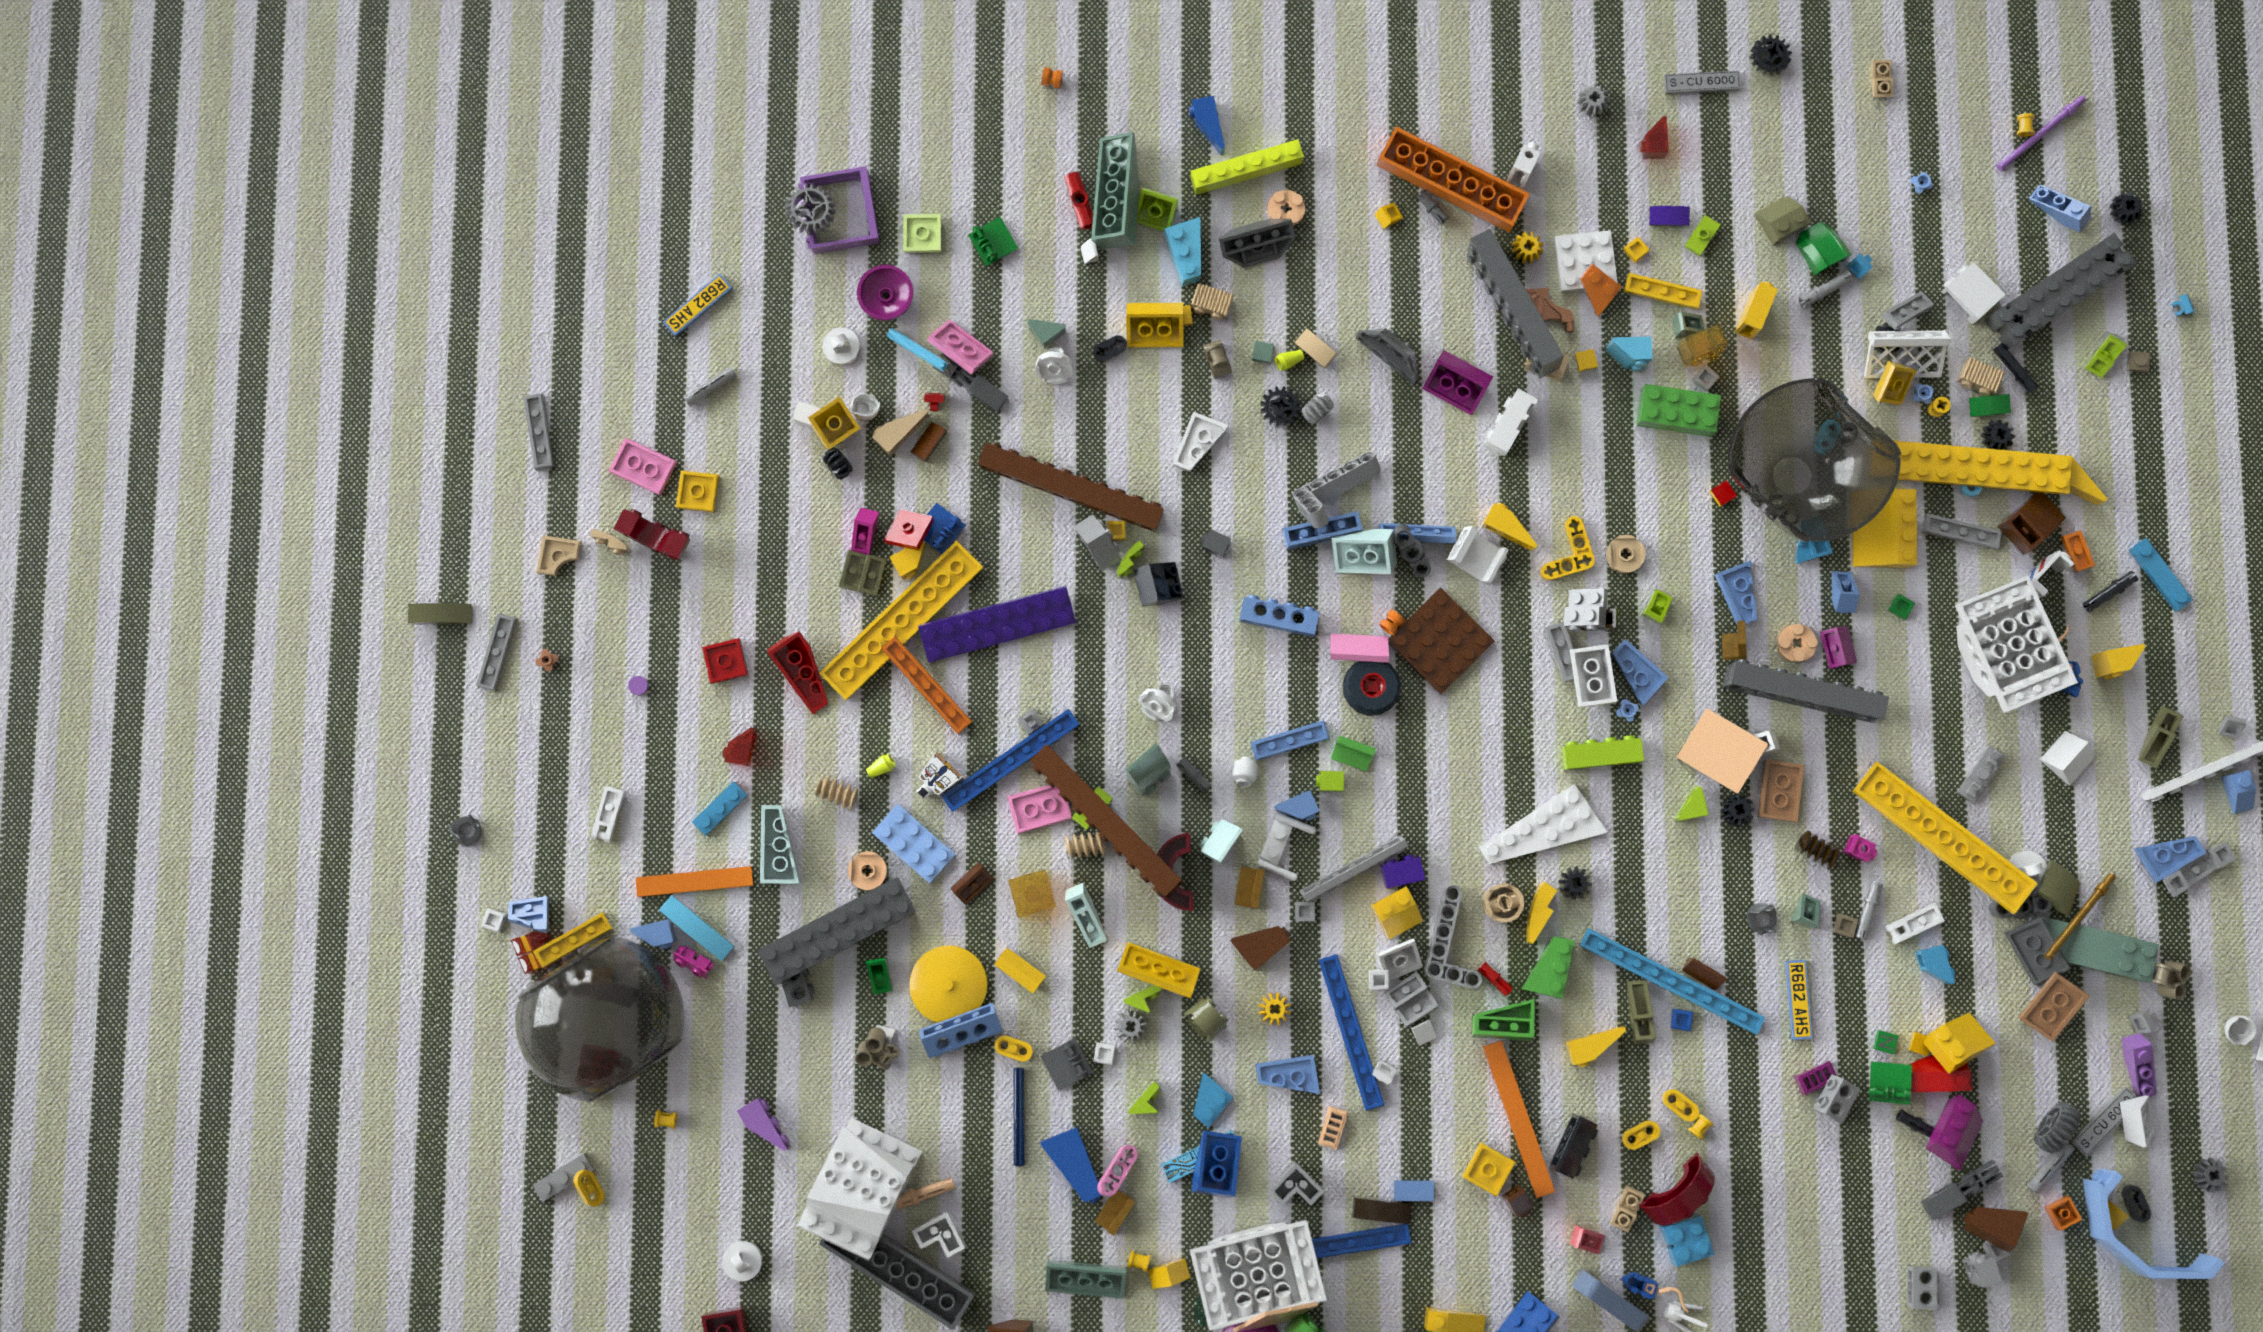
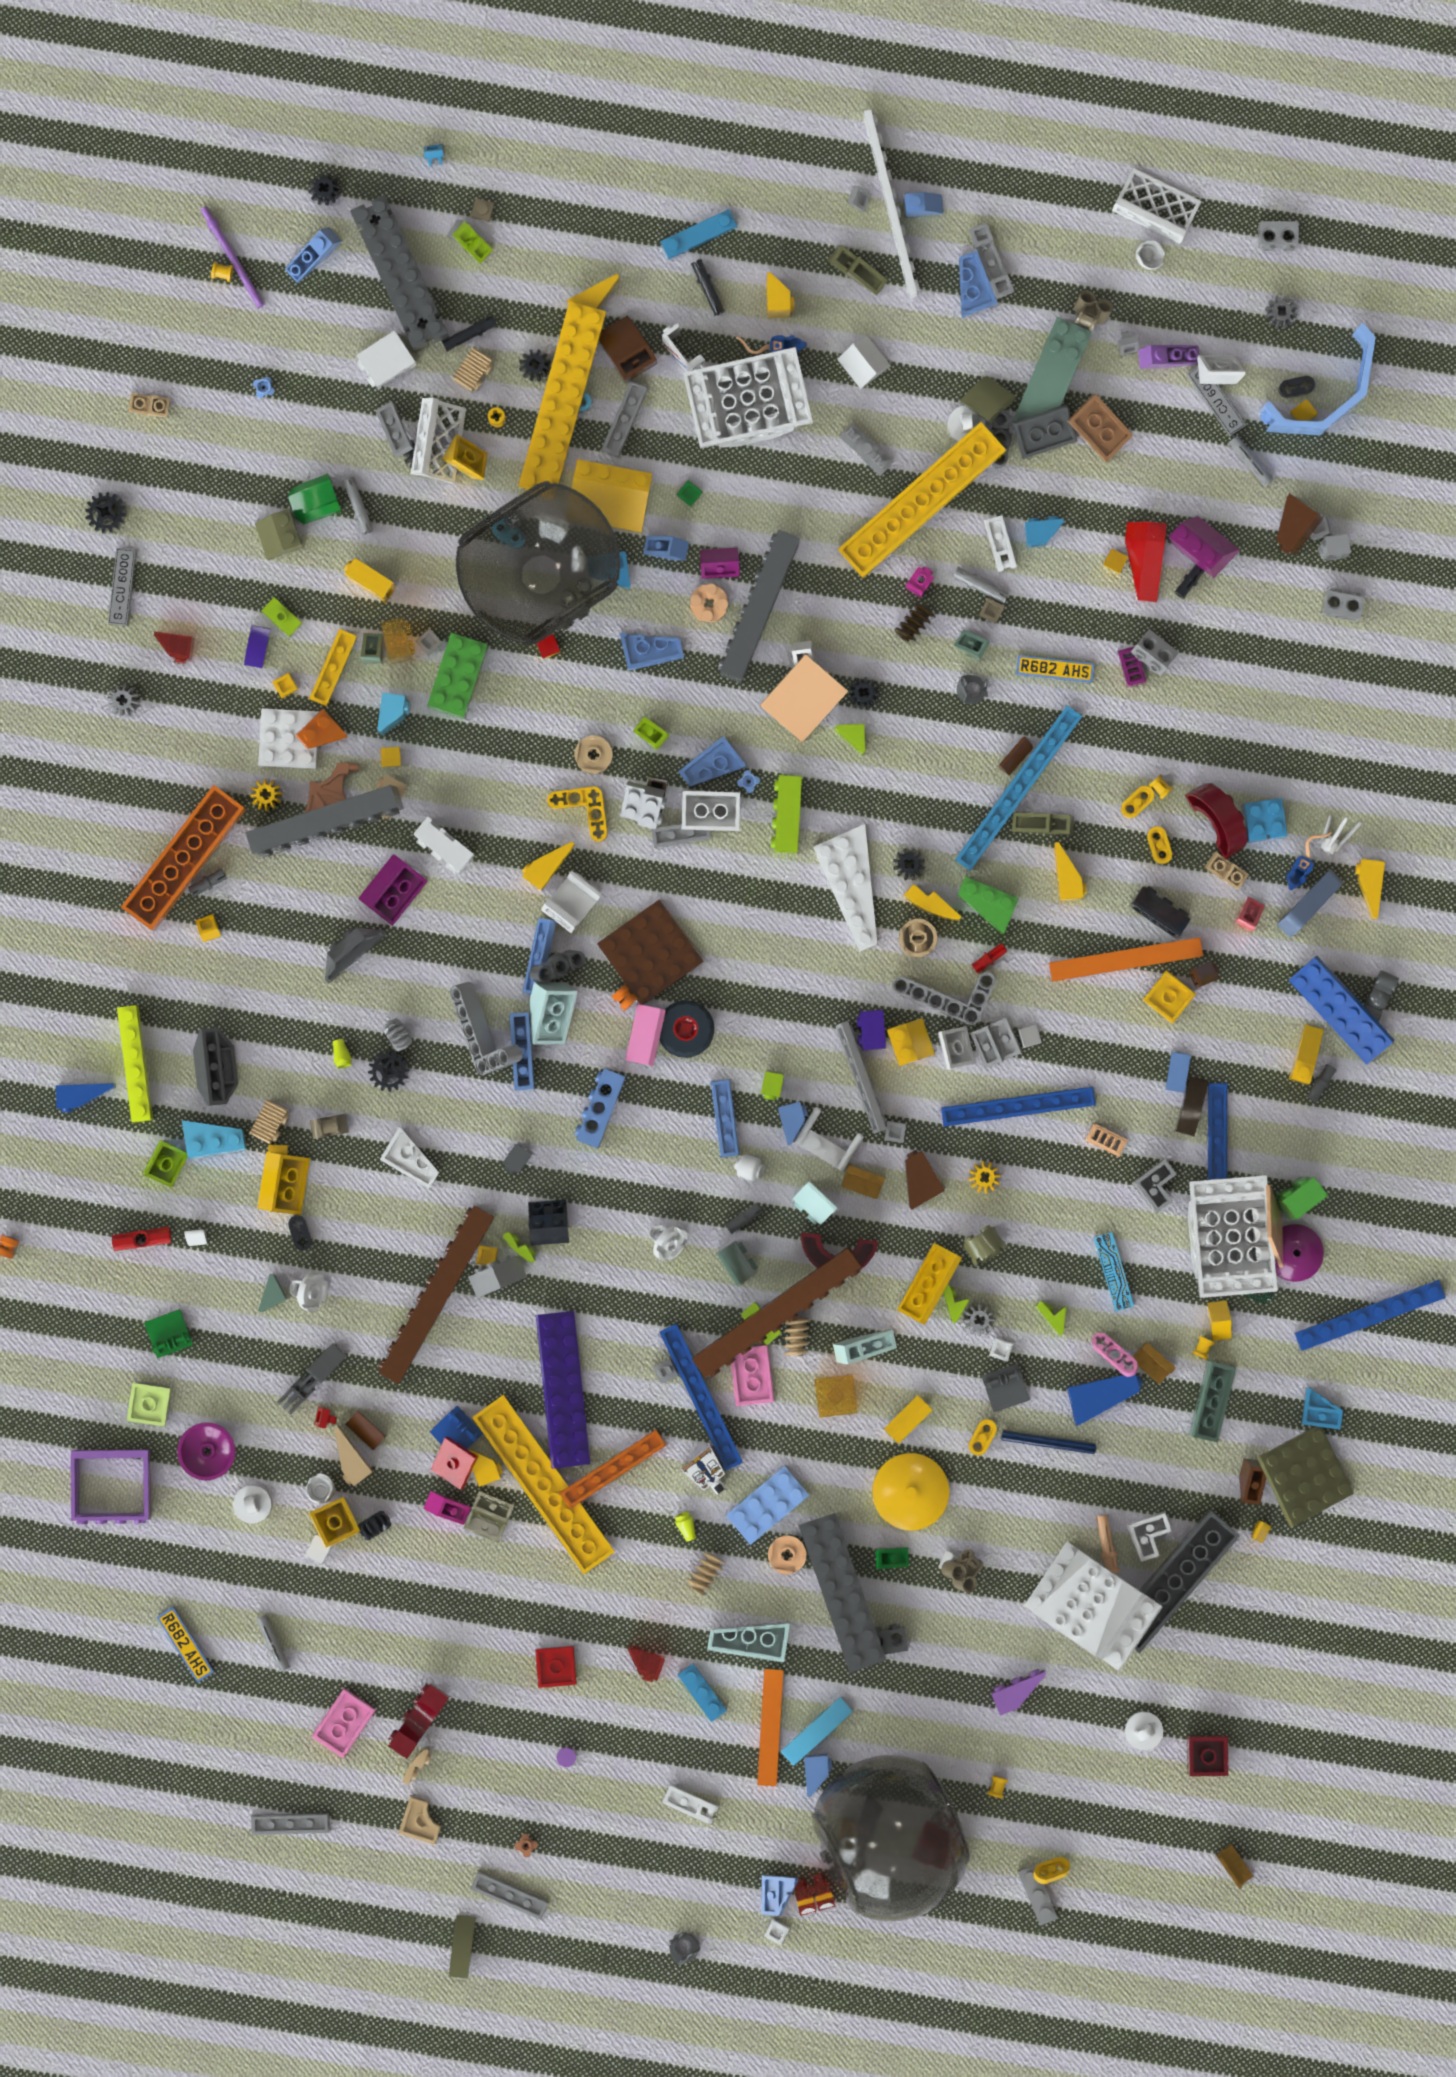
camera: 85 degrees left, 5 degrees up
yellow tile [533,912,613,969] -> none
dark pink hinge [673,945,714,979] -> none
yellow tile [676,470,719,513] -> none
red wedge [767,631,828,714] -> none
light grey gear [785,184,836,235] -> none
medium azure axle [887,328,948,371] -> none
medium blue brick [919,1003,1003,1058] -> none
bright pink tile [927,319,994,375] -> none
reddish brown slope [951,862,994,905] -> none
sand green slope [1091,132,1138,250] -> none
blue slope [1191,1130,1242,1198] -> none
dark azure wing [1193,1073,1233,1128] -> none
sand green tile [1252,341,1274,364] -> none
medium blue wing [1255,1055,1320,1094] -> none
light nougat plate [1267,190,1305,227] -> none
tan slope [1294,328,1337,368] -> none
bright green panel [1331,736,1376,772] -> none
white slope [1368,970,1389,990] -> none
white plate [1372,1060,1396,1085] -> none
bright green wedge [1472,998,1535,1041] -> none
white torso [1506,142,1540,190] -> none
blue tile [1670,1009,1693,1031] -> none
pearl gold panel [1722,620,1747,660] -> none
medium nougat plate [1757,759,1804,823] -> none
dark azure tile [1846,253,1873,279] -> none
green hinge [1869,1061,1912,1105] -> none
green tile [1873,1030,1899,1054] -> none
light blue plate [1913,383,1934,404] -> none
dark grey arm [1921,1159,2004,1220] -> none
yellow slope [1923,1012,1996,1074] -> none
green slope [1969,394,2011,417] -> none
dark grey gear [2034,1102,2081,1153] -> none
pearl gold bar [2044,873,2116,960] -> none
orange piece [2044,1196,2082,1231] -> none
orange plate [2060,530,2095,573] -> none

